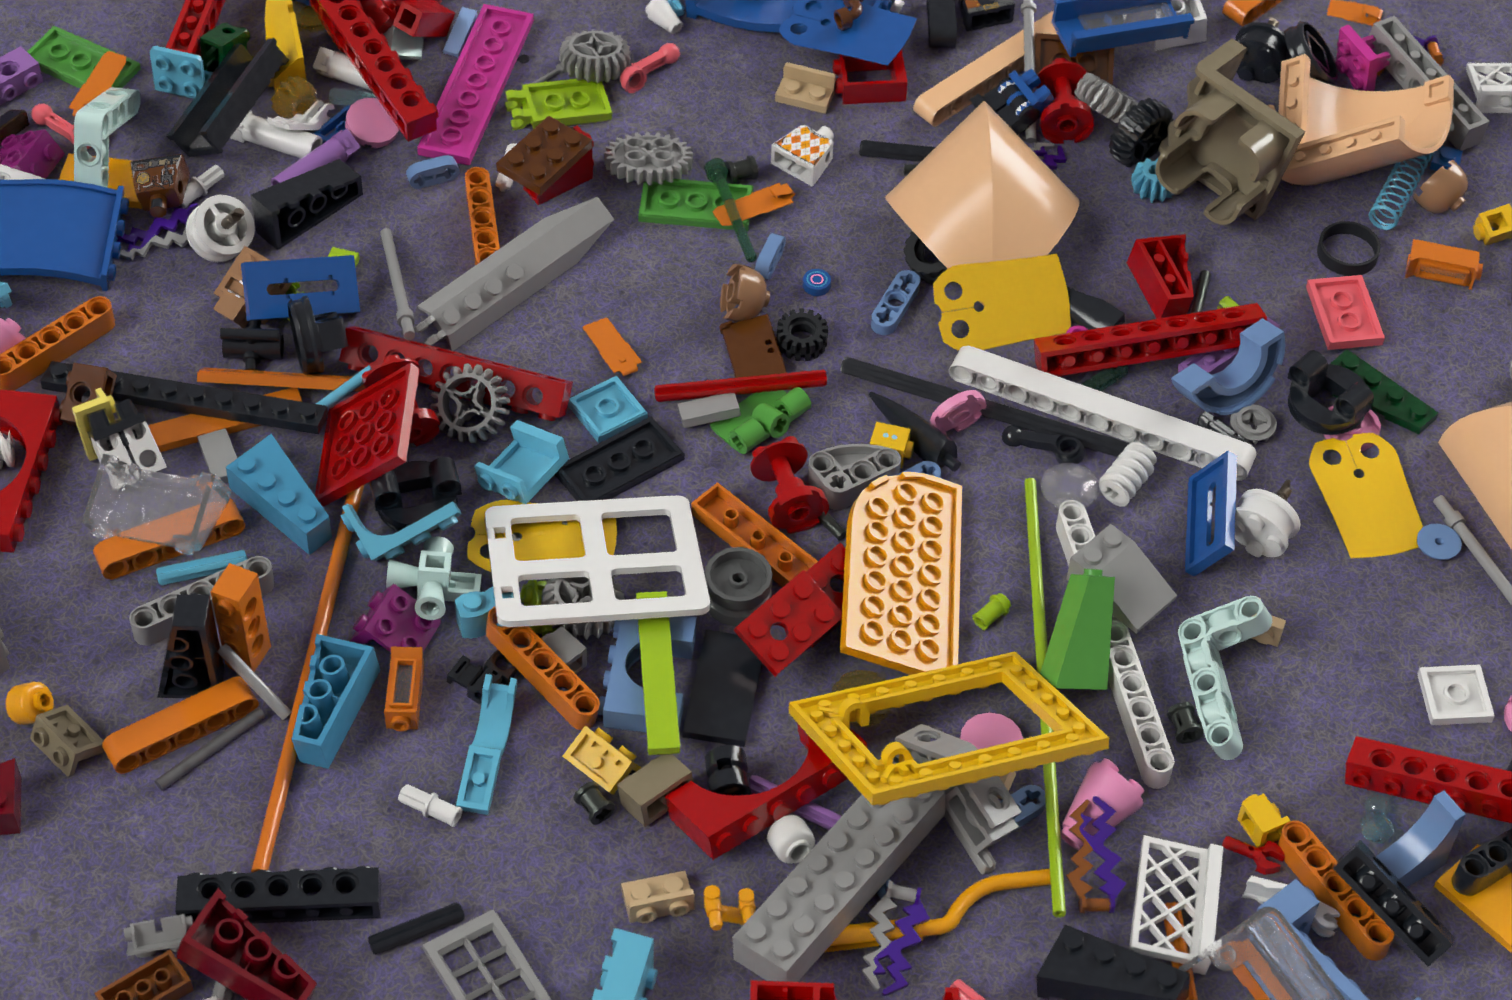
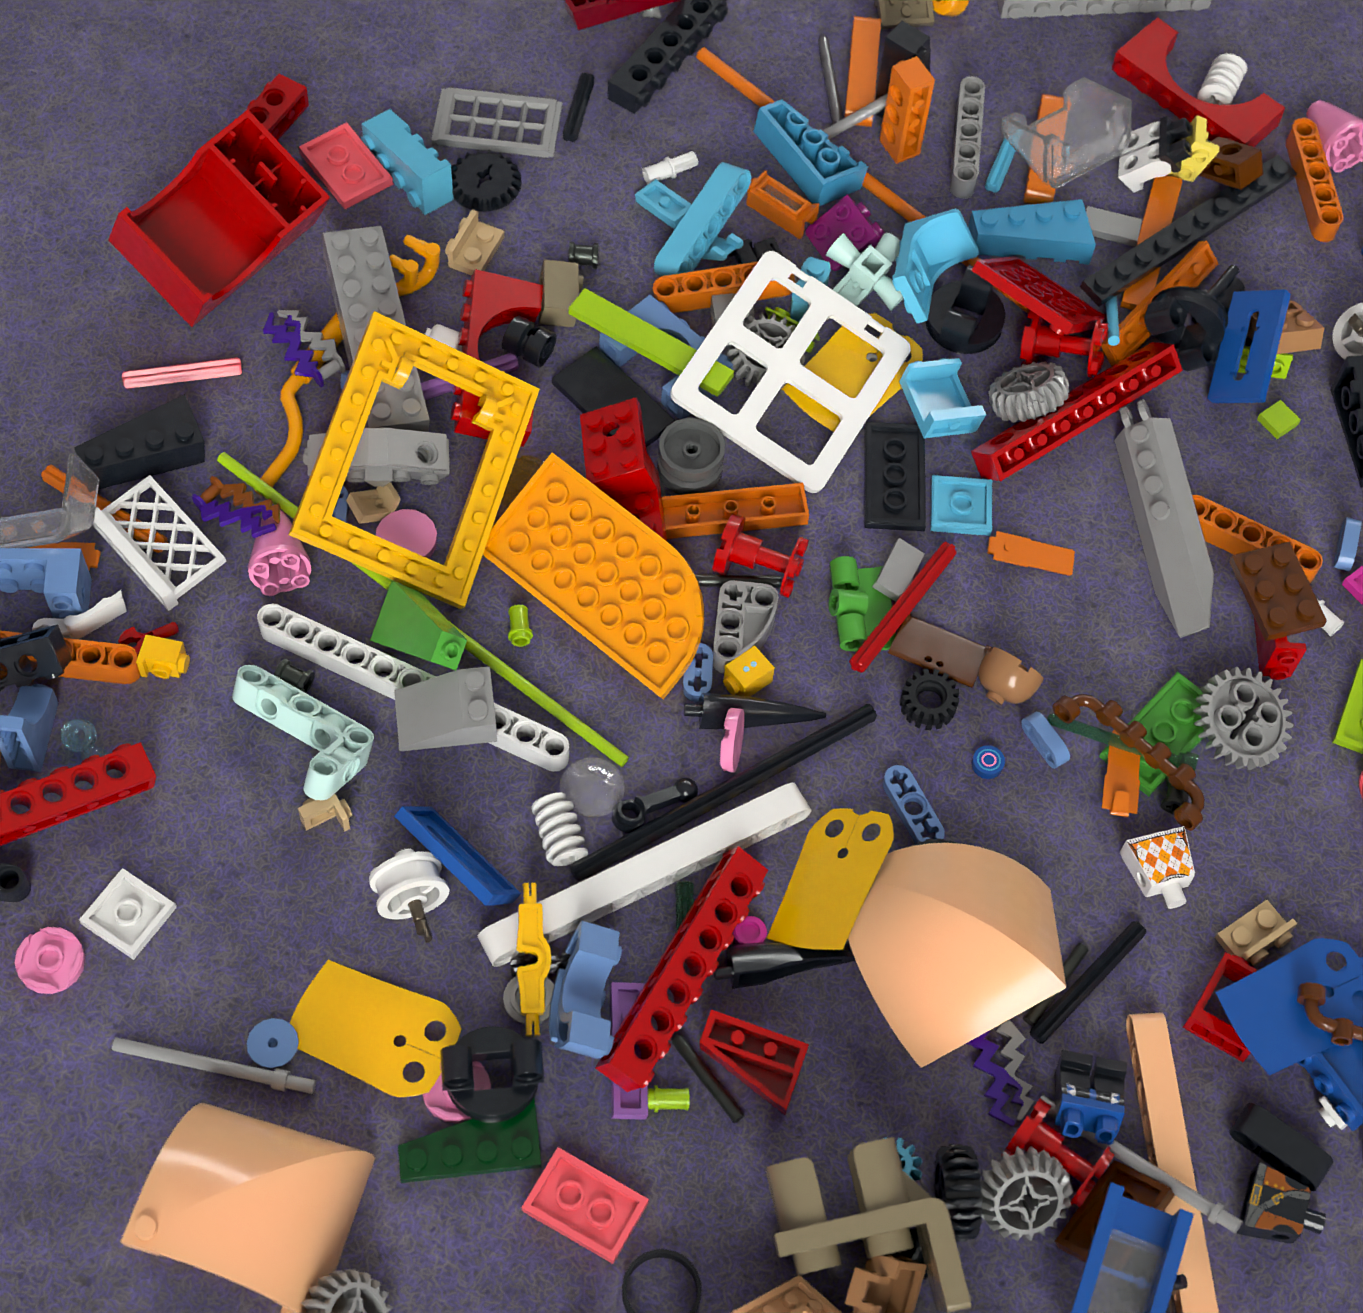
camera: 125 degrees right, 10 degrees up
light grey bar [380,228,415,340] -> none
yellow bracket [562,726,641,795] -> none
none -> black gear [451,149,521,212]
none -> yellow piece [516,883,551,1037]
none -> medium azure beam [654,162,751,276]
none -> reddish brown bar [1052,694,1205,831]

